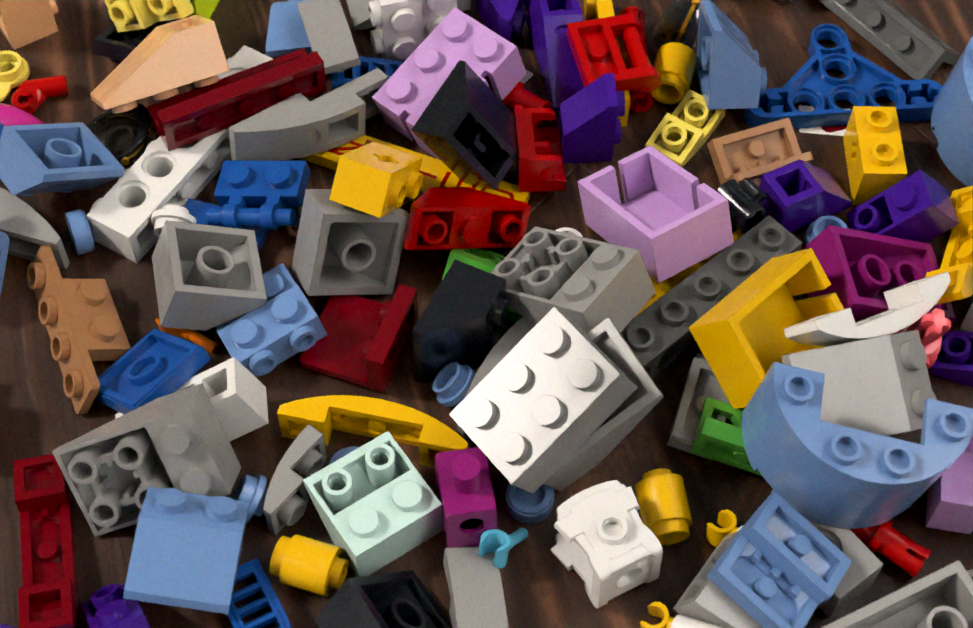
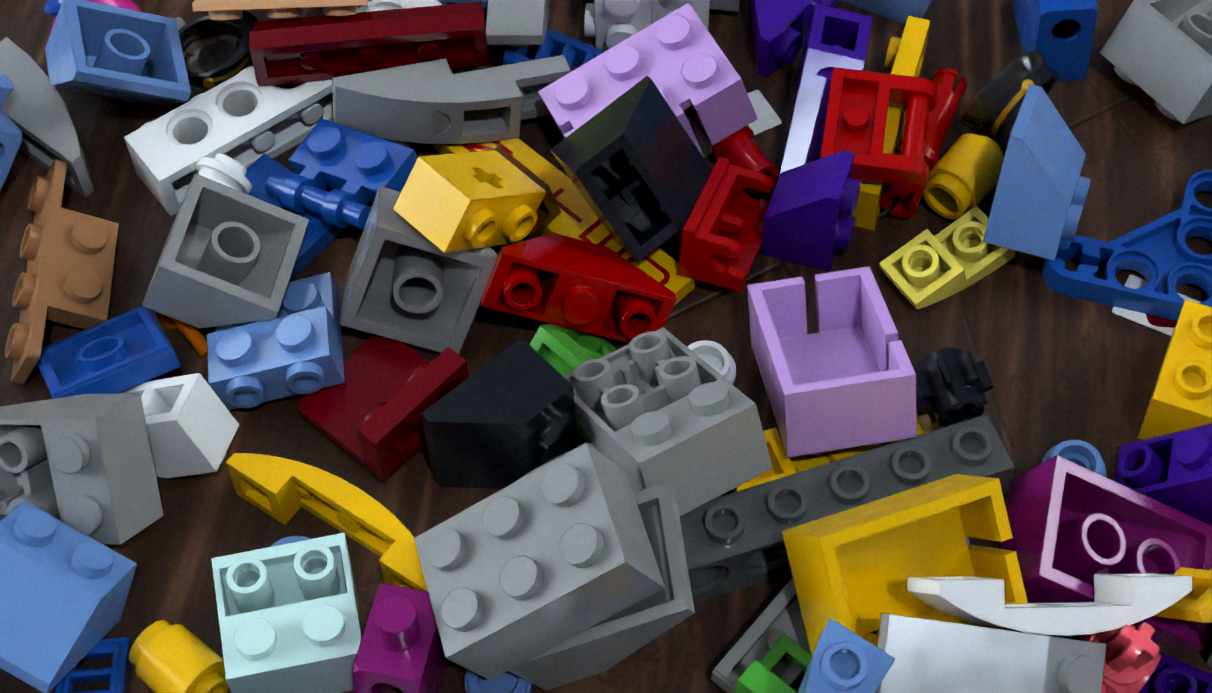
camera: 25 degrees right, 0 degrees up
medium blue tile [65,209,95,256] -> none
medium blue plate [232,474,268,523] -> none
light grey slope [263,424,327,536] -> none
medium blue plate [432,362,476,407] -> none
medium nougat bracket [707,117,814,187] -> none
dark purple slope [759,159,852,233] -> none

